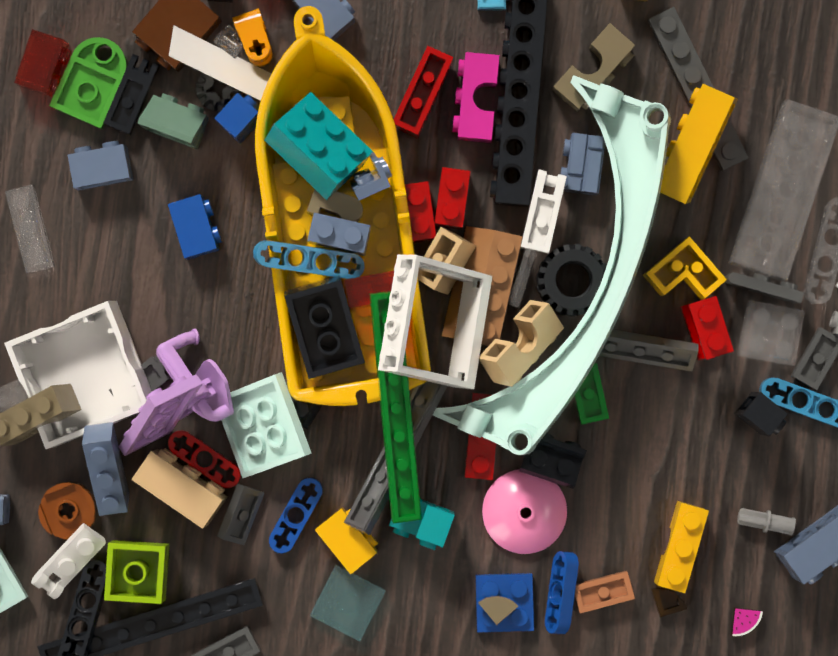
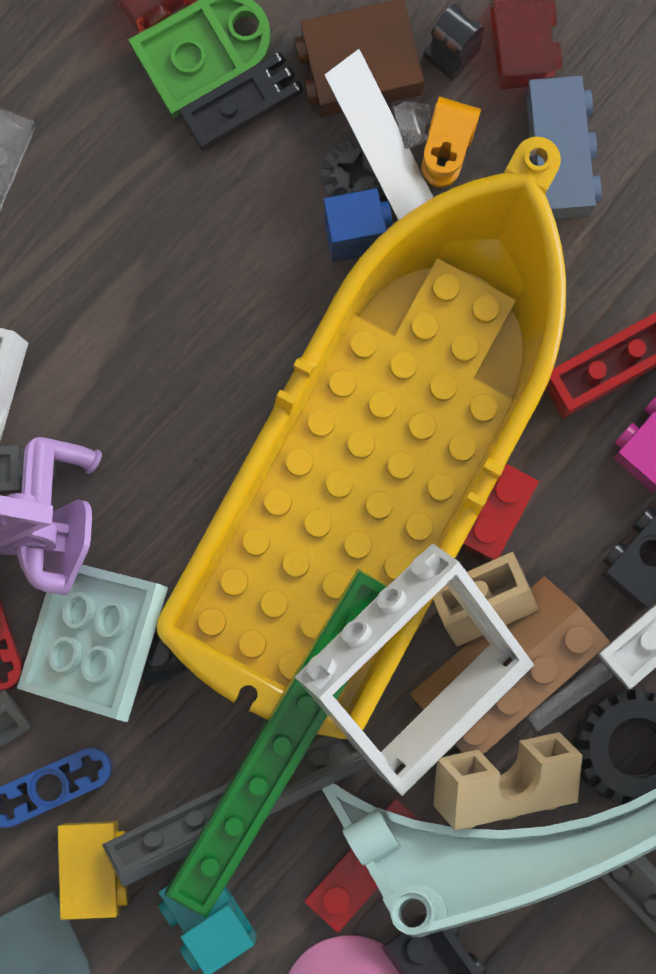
camera: 30 degrees right, 5 degrees down
sand blue brick [67,141,133,191] -> none
sand green slope [138,93,209,150] -> none
blue brick [168,194,222,260] -> none
dark azure beam [253,240,365,279] -> none
teal brick [264,92,373,200] -> none
black brick [284,275,365,379] -> none
dark tan leg [307,189,363,222] -> none
sand blue brick [307,213,371,256] -> none
clear red brick [344,271,394,310] -> none
sand blue bracket [349,152,392,200] -> none
red brick [435,167,470,230] -> none
green plate [574,363,609,425] -> none

